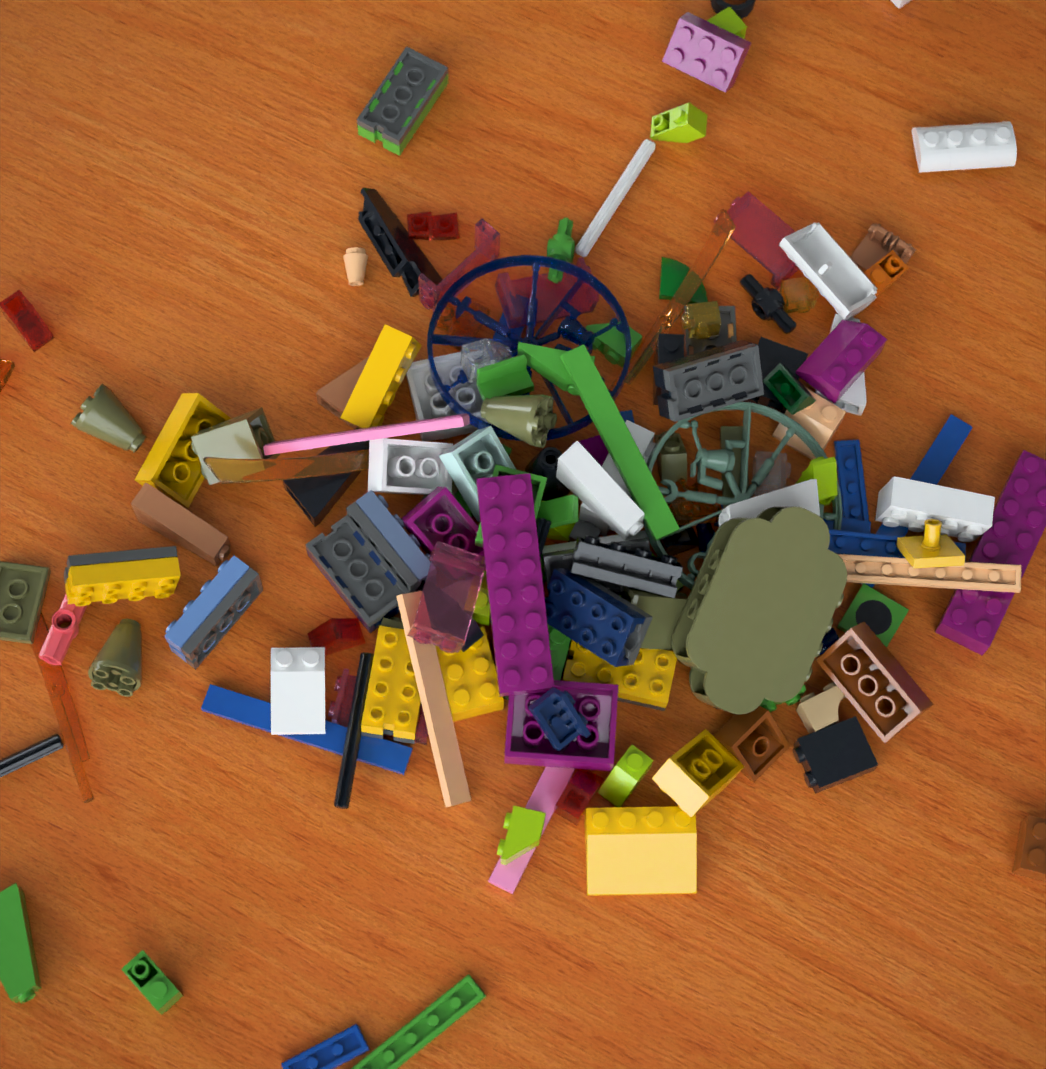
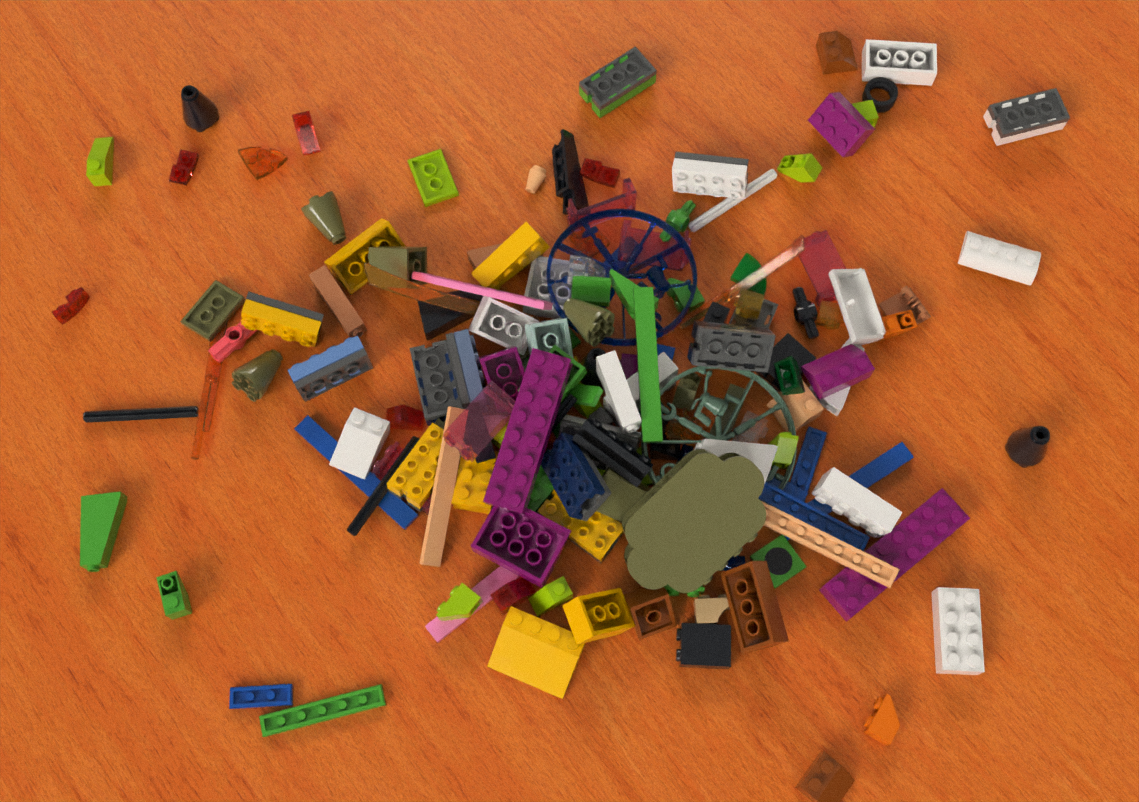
camera: 30 degrees right, 0 degrees up
dark blue bracket [528,687,591,751] -> none
yellow tile [896,519,965,568] -> none
none -> lime tile [407,149,459,207]
none -> white piece [672,152,749,199]

